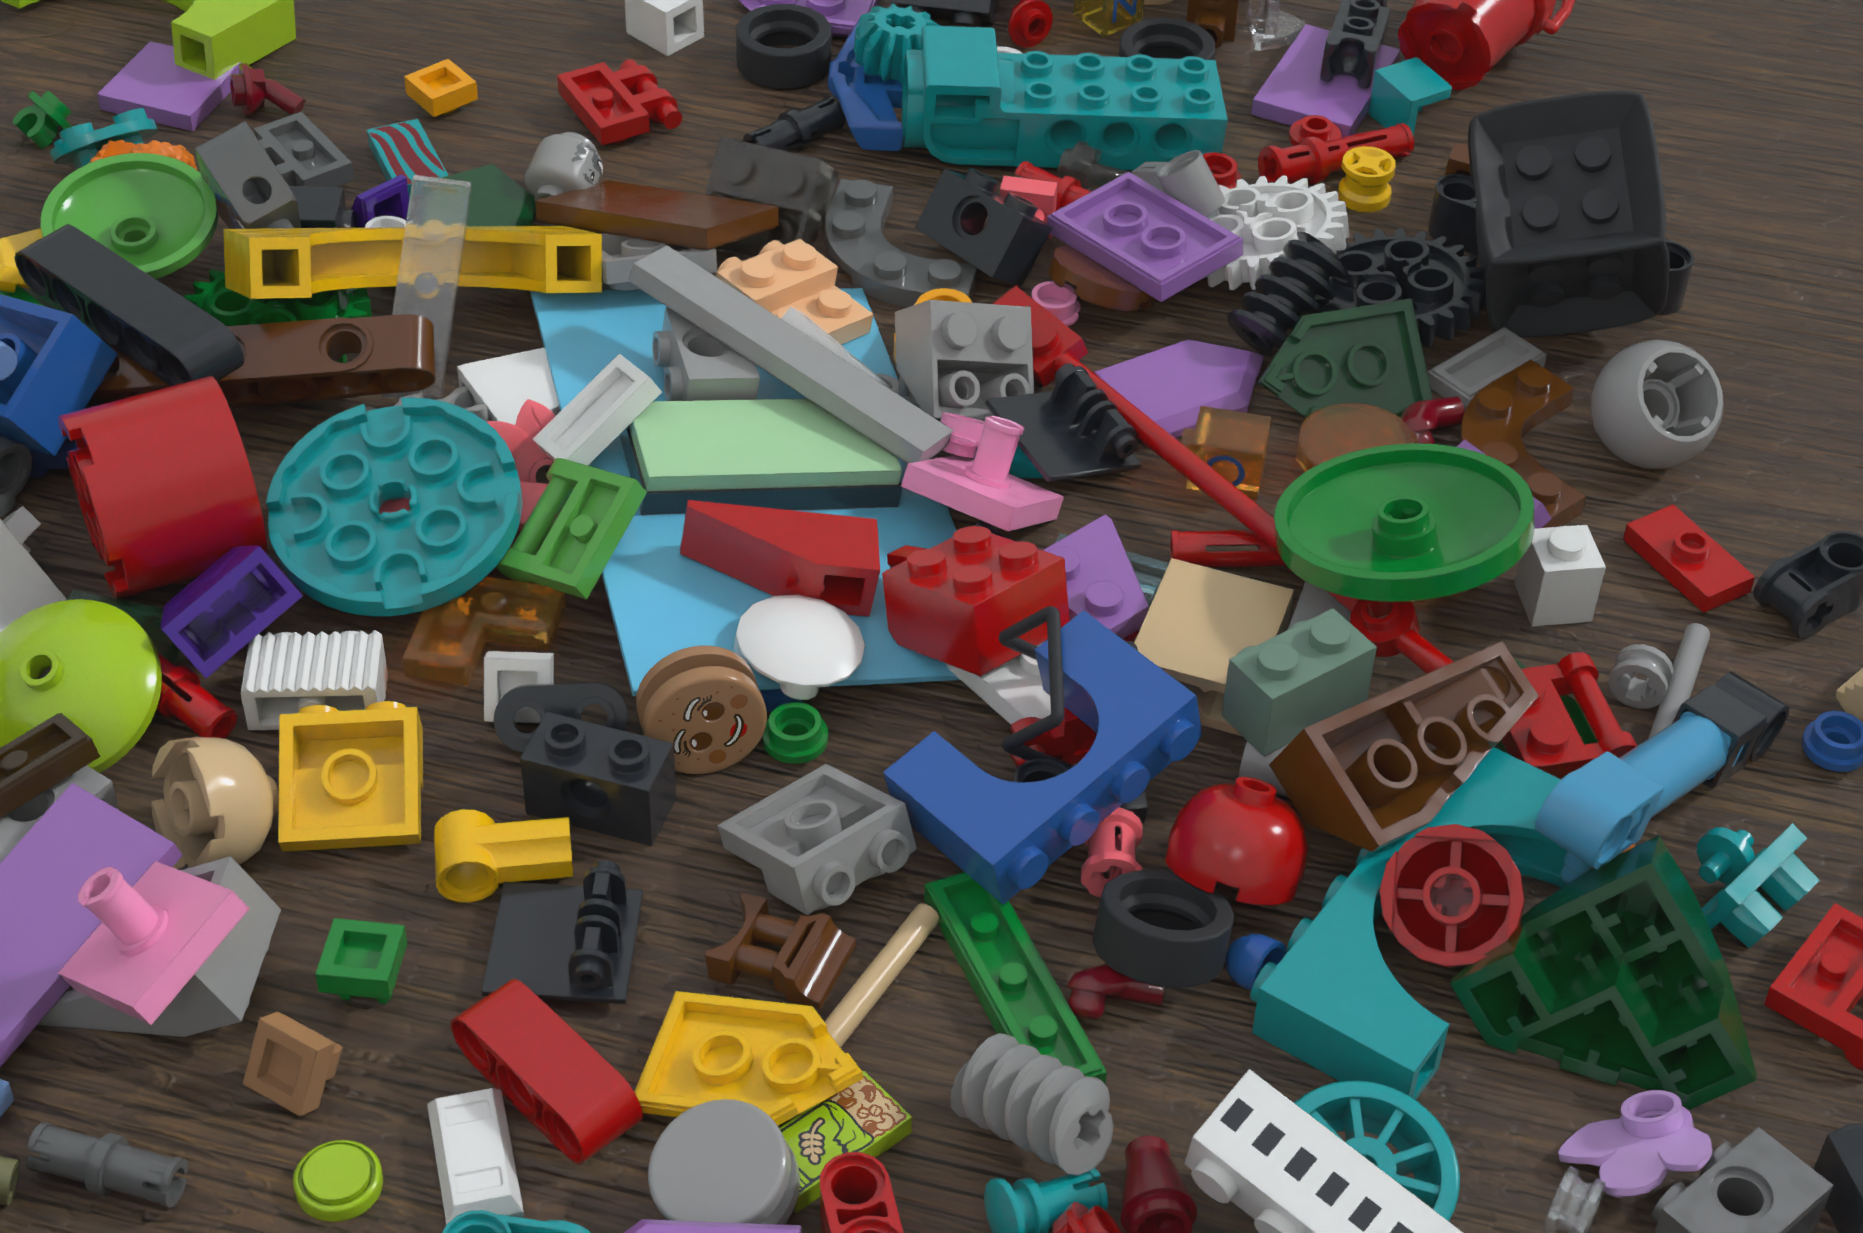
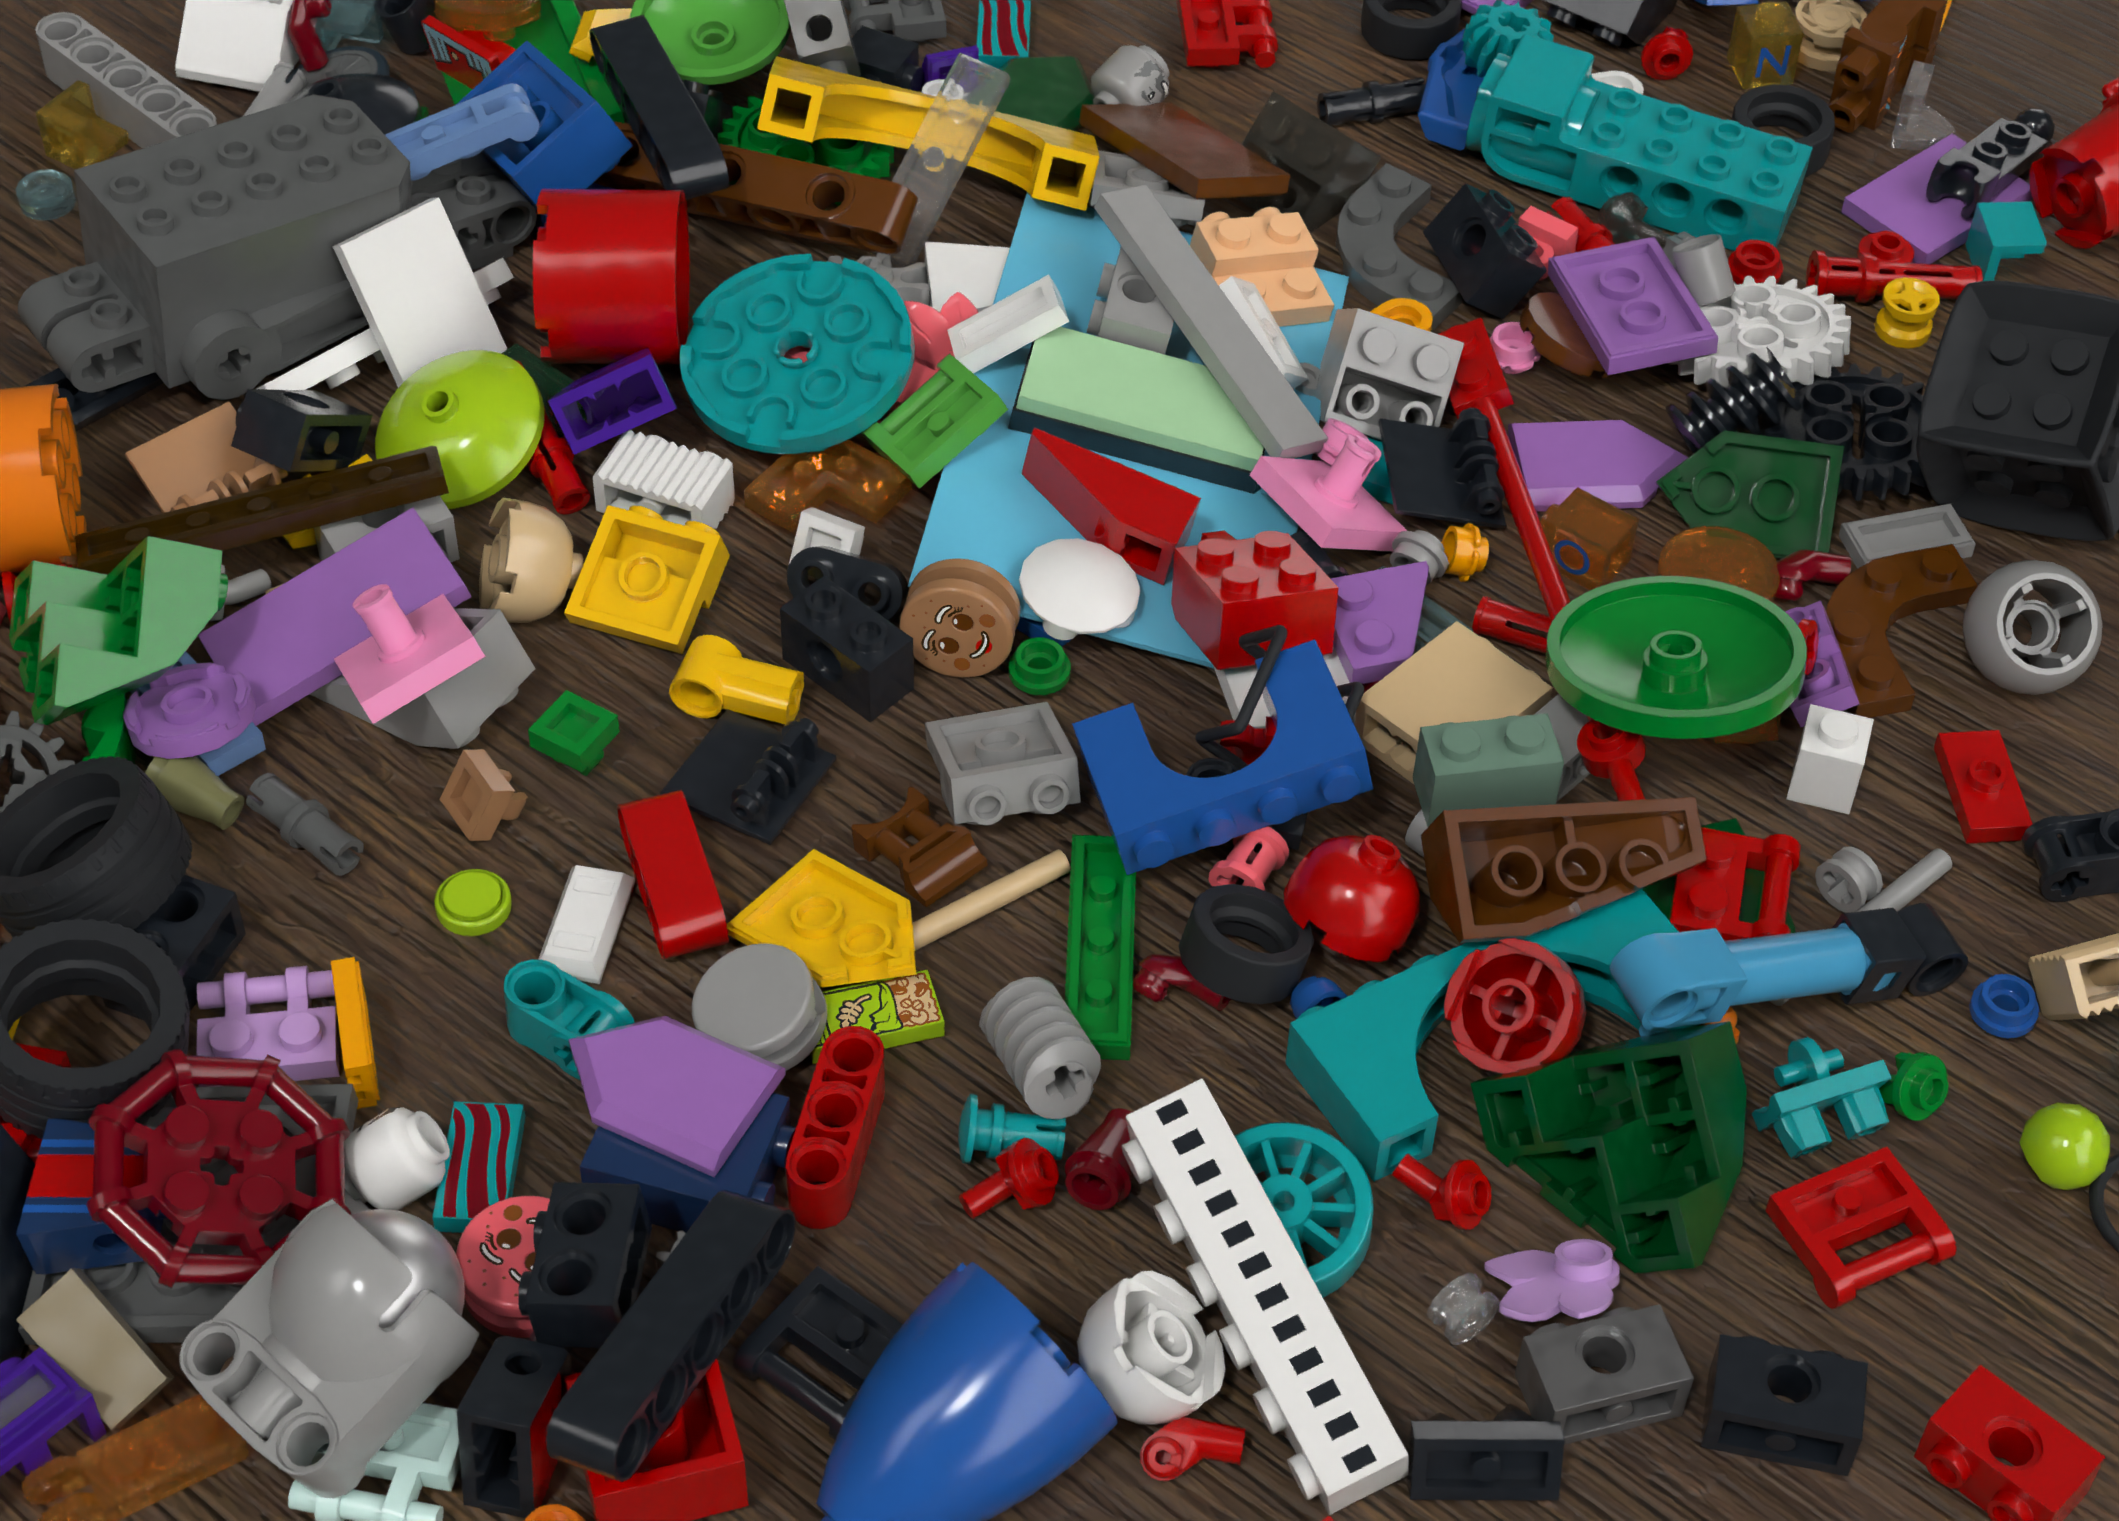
camera: 25 degrees right, 5 degrees up
none -> light grey plate [1390,530,1449,585]
none -> red plate [1391,1153,1492,1229]
none -> light orange plate [1441,523,1489,582]
none -> green plate [1879,1052,1948,1121]

